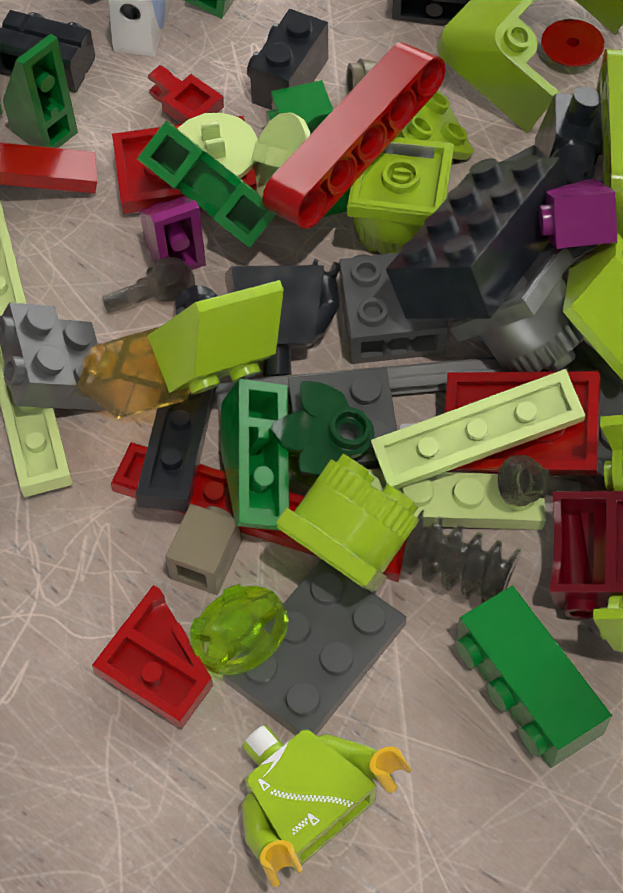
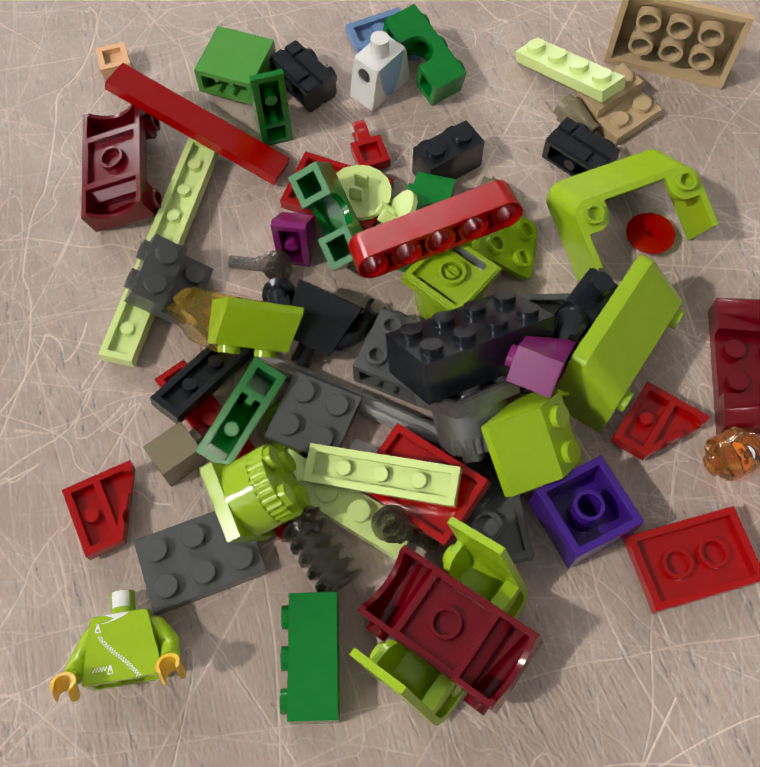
camera: 30 degrees right, 5 degrees up
clear neon green wheel [190,584,288,675] -> none
dark green plate [271,381,375,476] -> none

